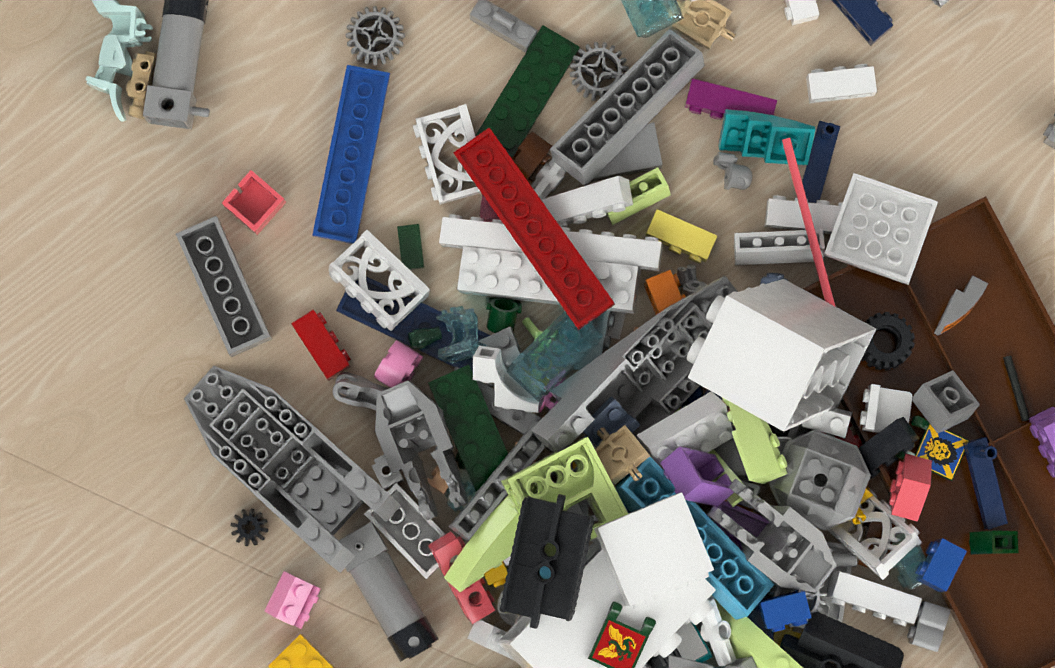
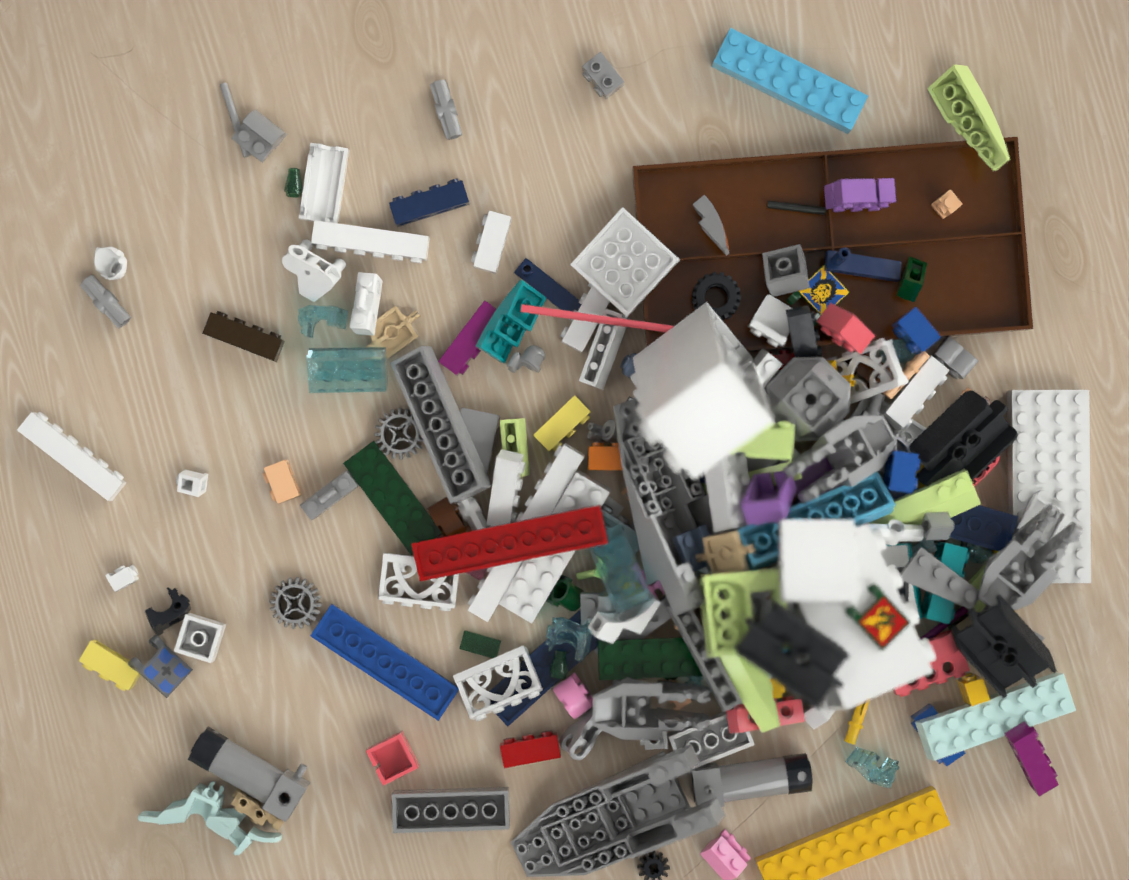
camera: 65 degrees left, 5 degrees up
none -> light nougat pin [882,351,930,400]

